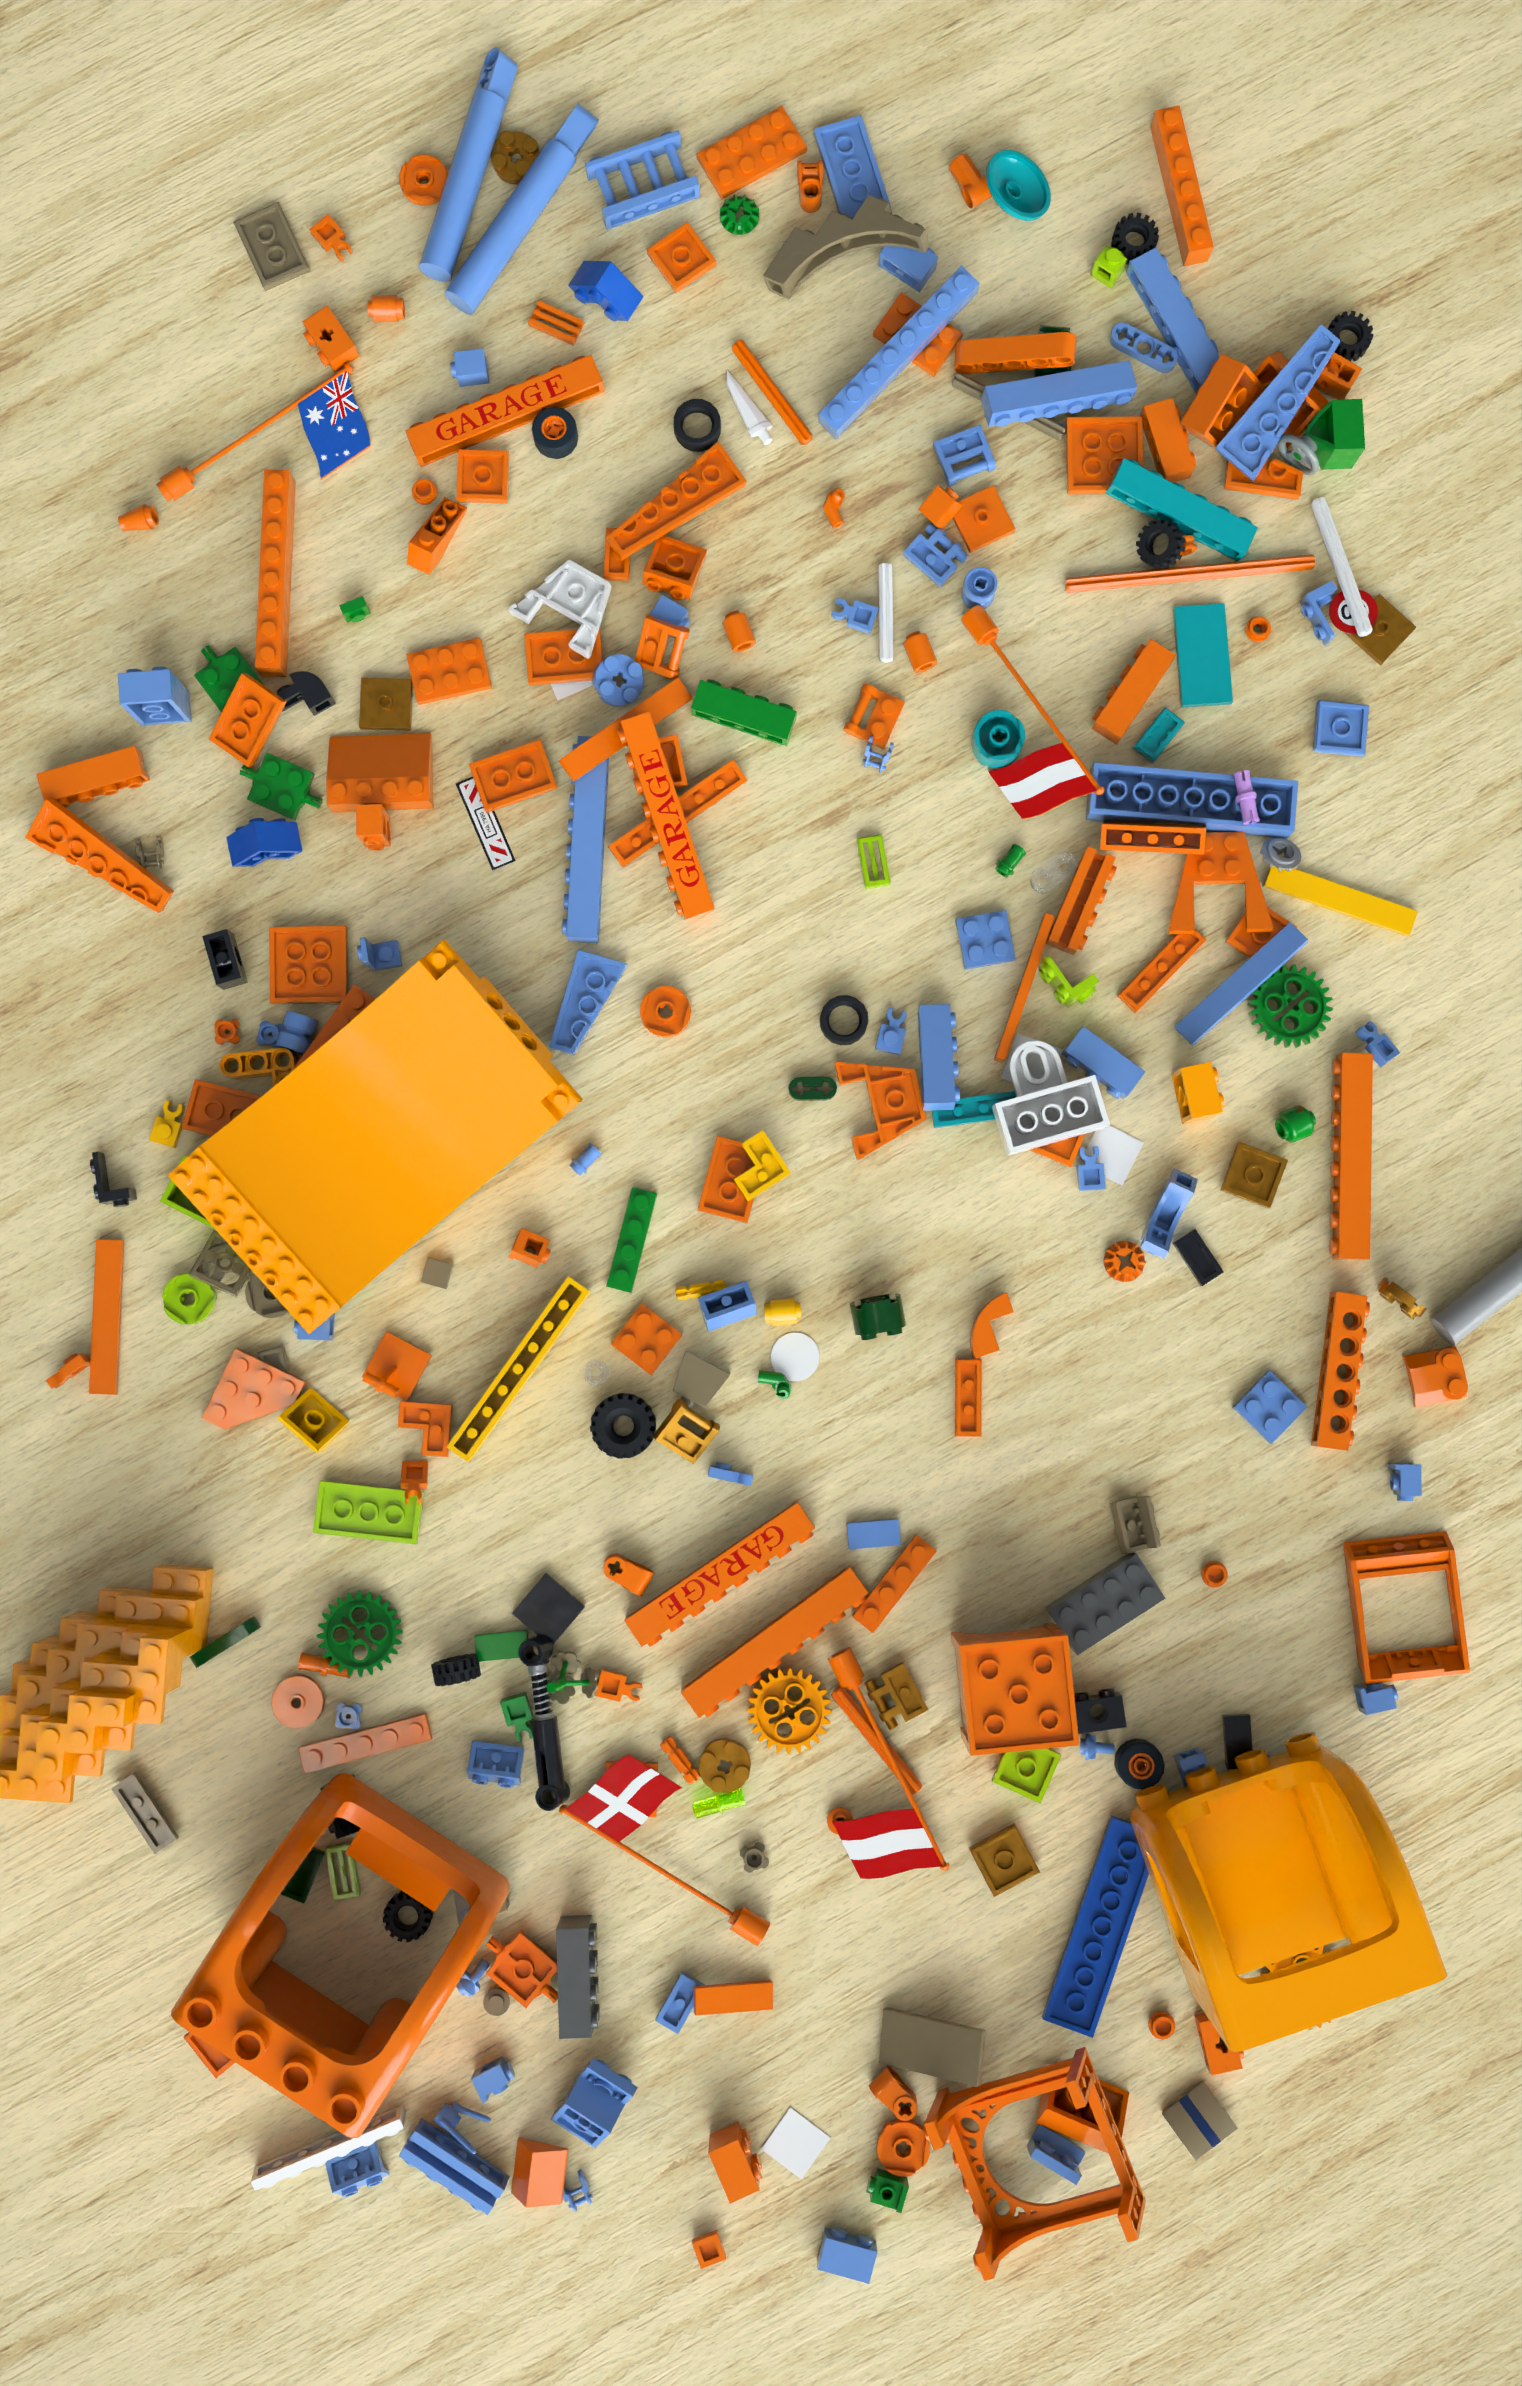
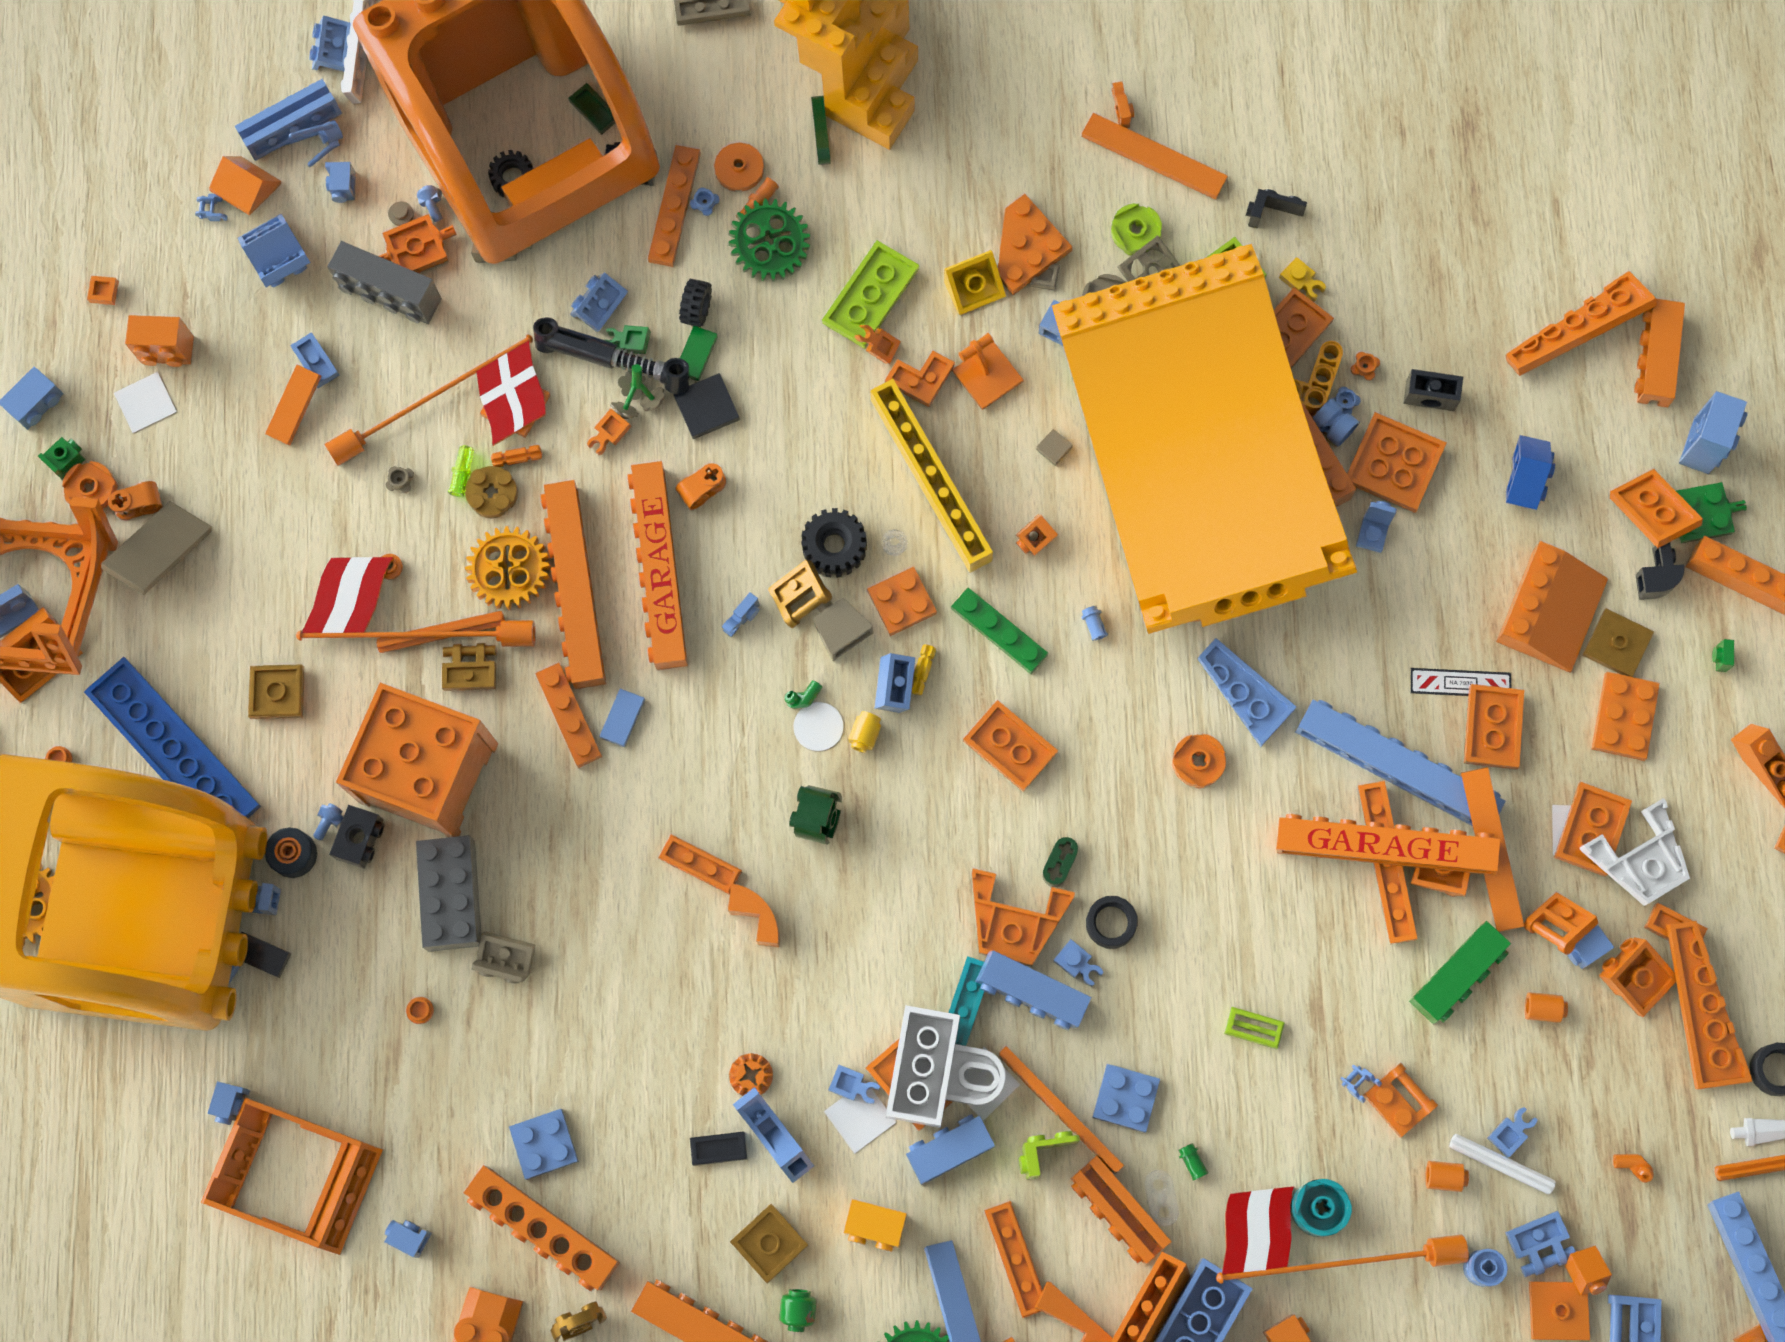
camera: 120 degrees right, 10 degrees down
dark tan piece [135,836,164,869] -> none
green plate [240,753,323,820] -> none
lime tile [325,1842,361,1901] -> none
orange brick [356,804,391,851] -> none
medium blue plate [593,654,644,707] -> none
yellow plate [734,1130,791,1202] -> none
lime plate [992,1748,1061,1804] -> none

